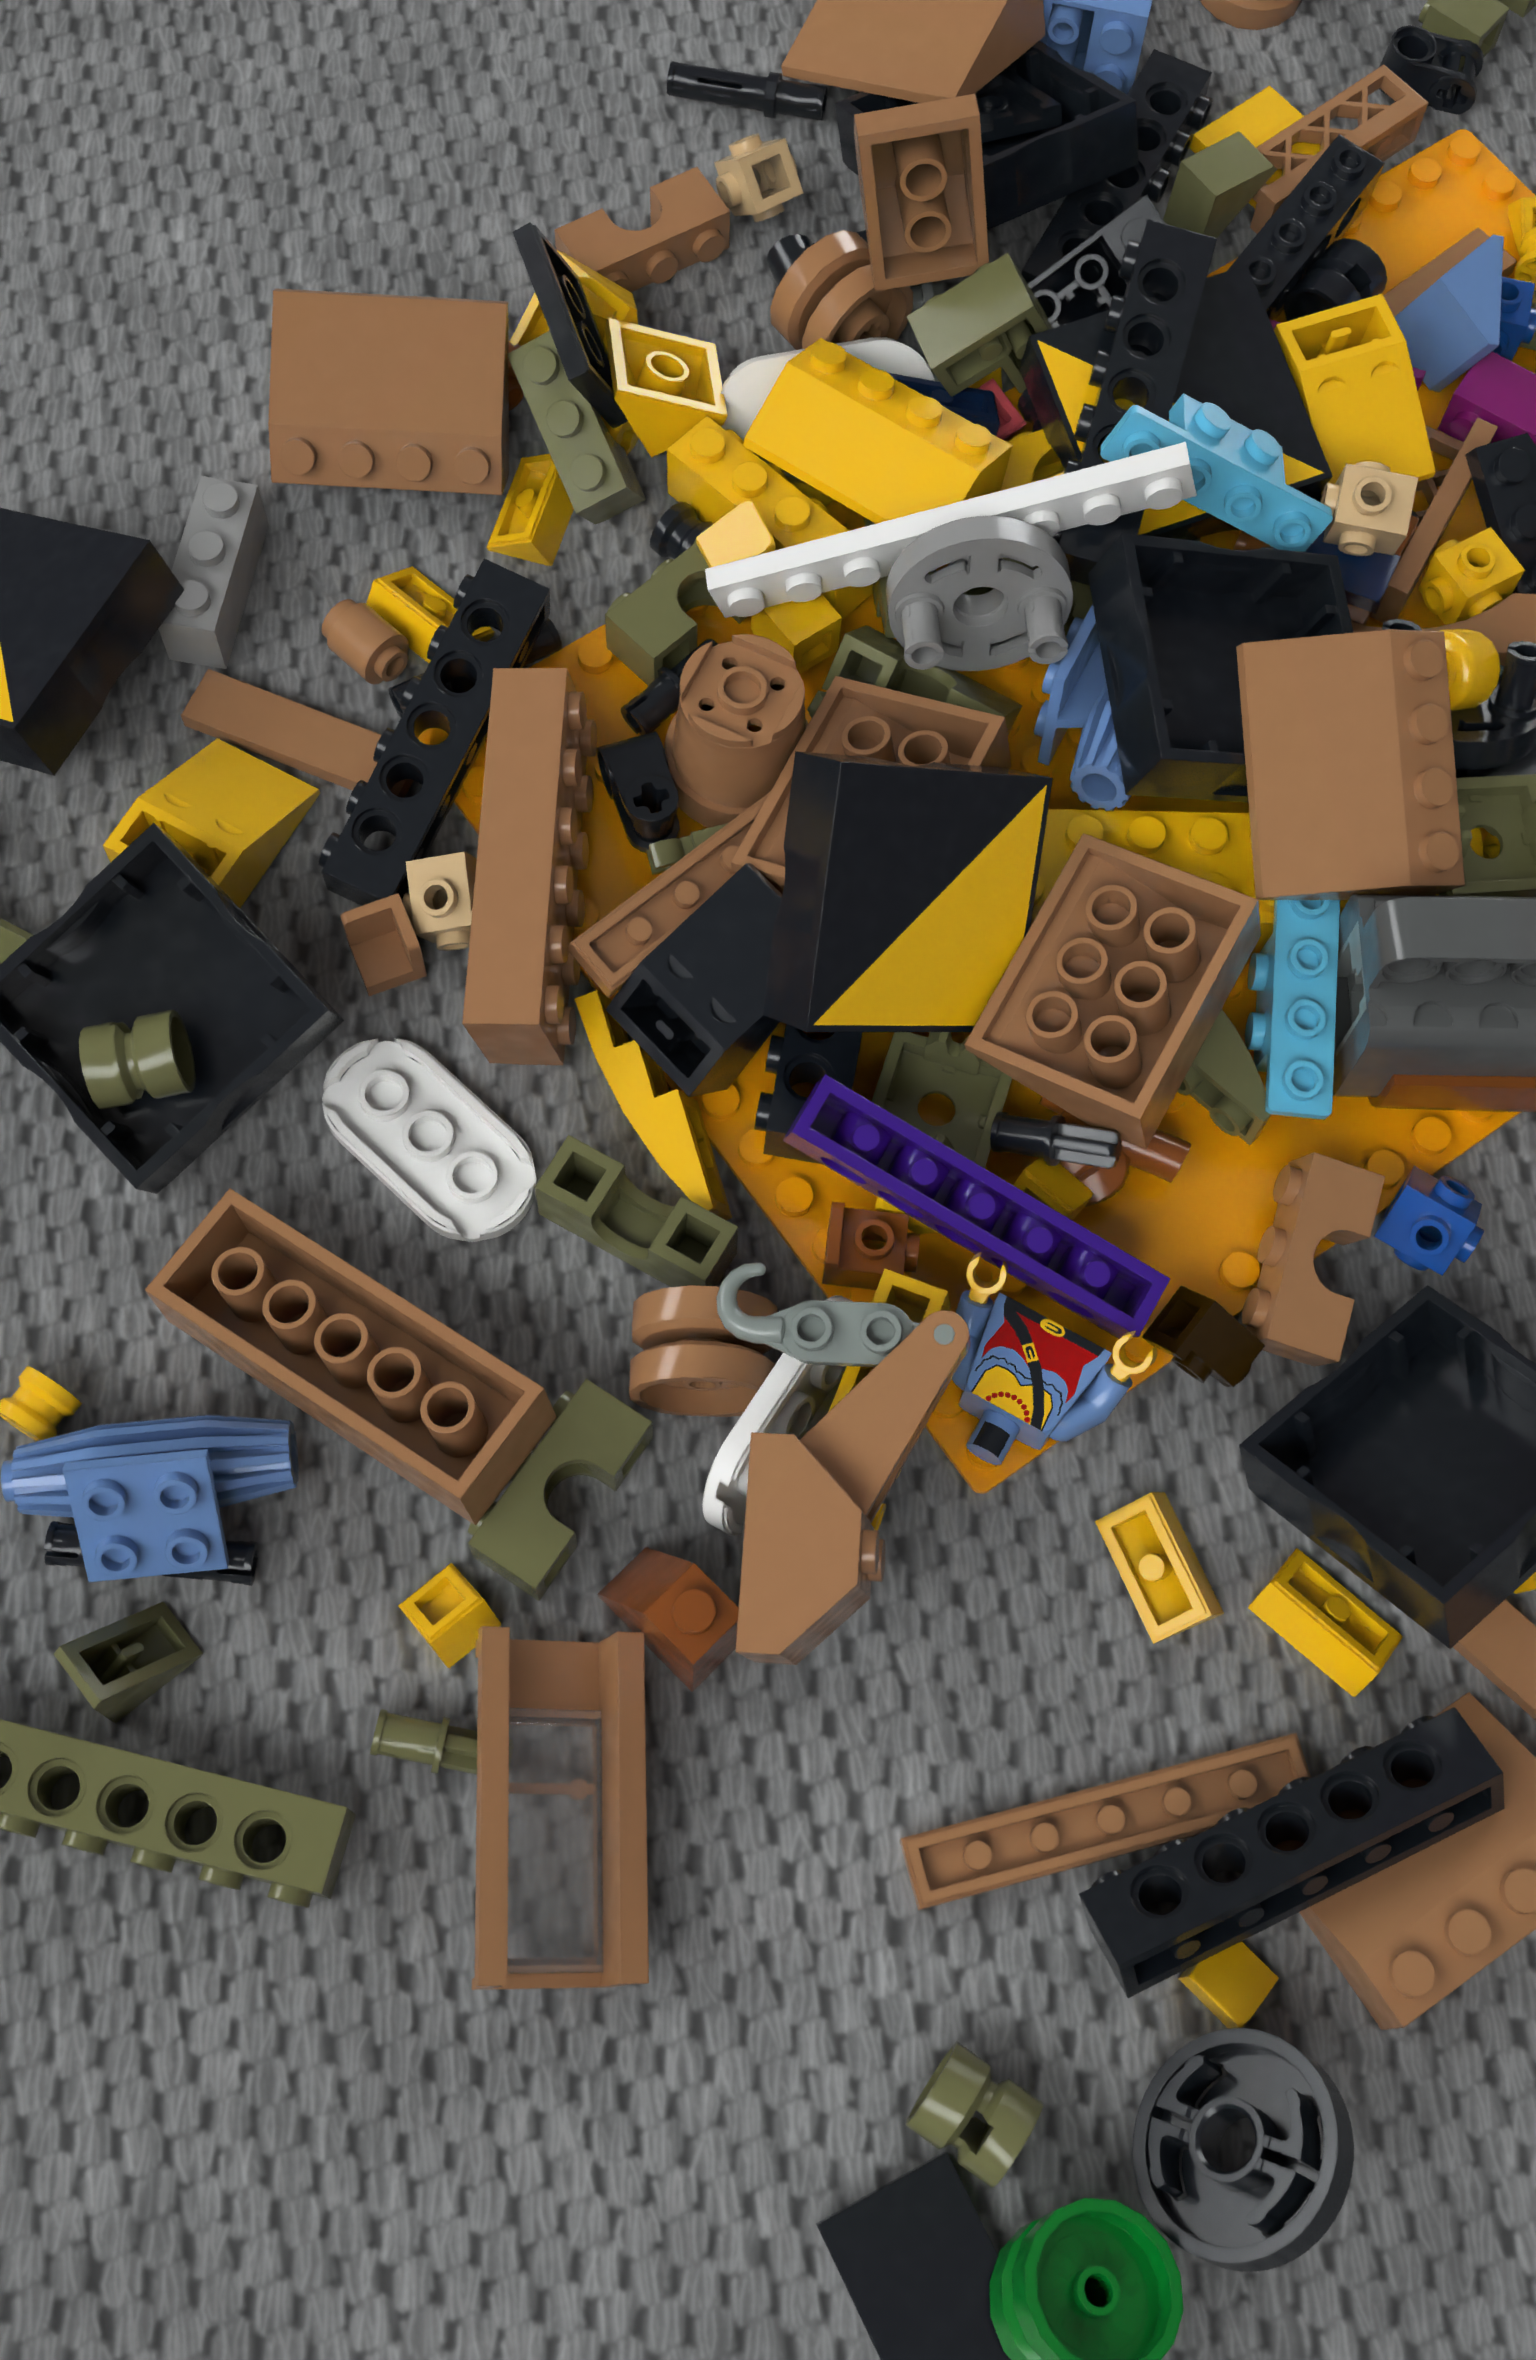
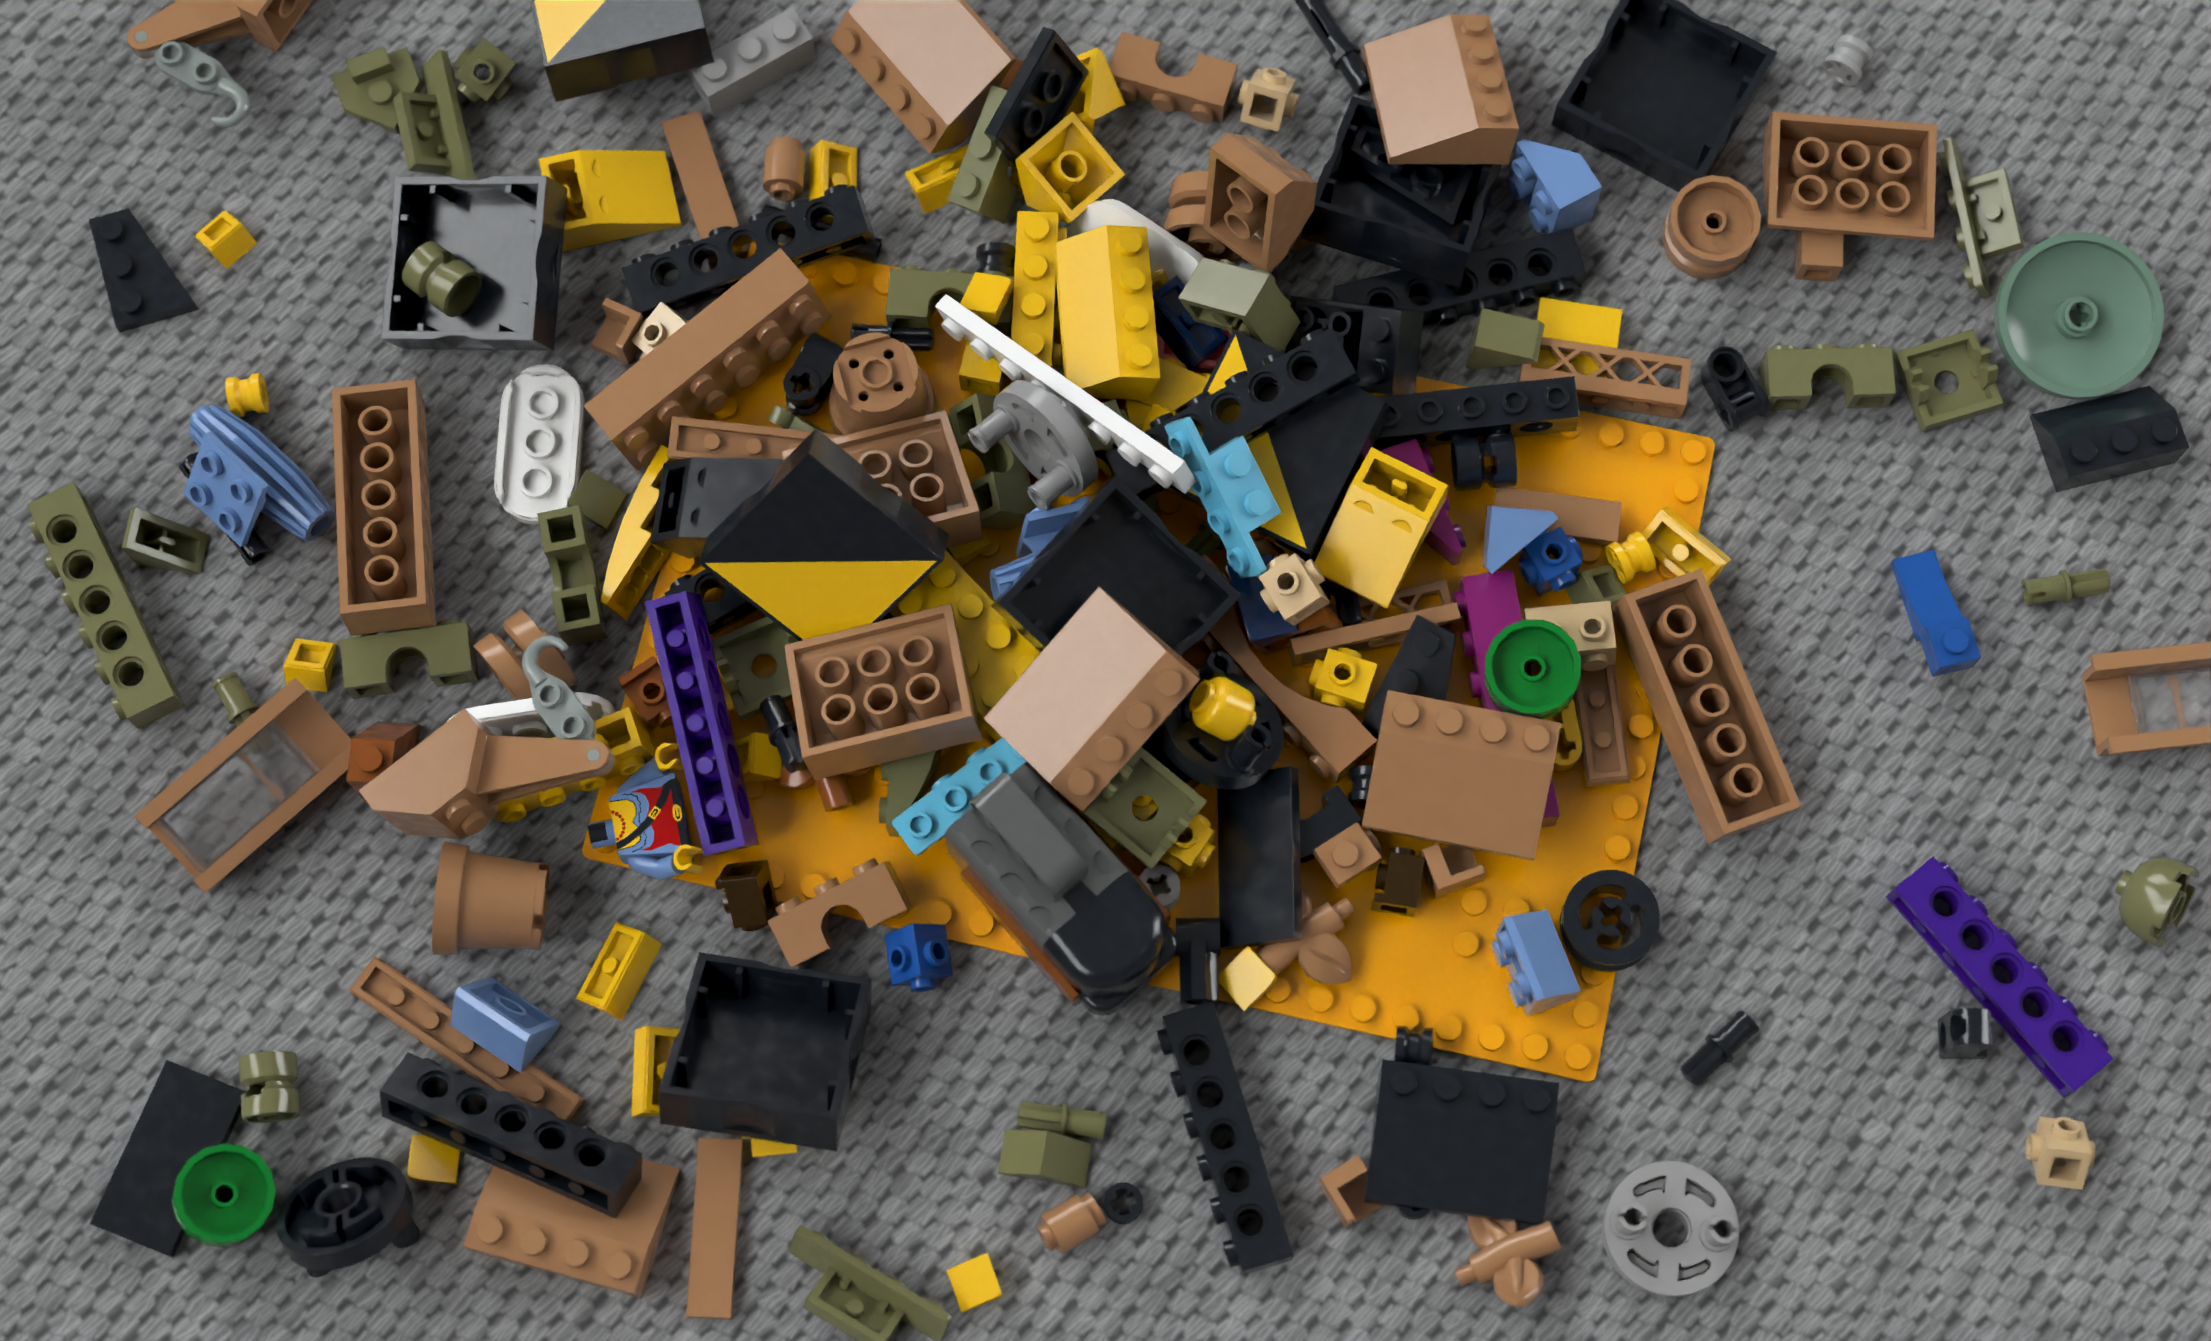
camera: 55 degrees right, 5 degrees up
none -> medium nougat piece [432,842,550,955]
none -> medium blue slope [450,977,561,1073]
none -> olive slope [567,470,628,531]

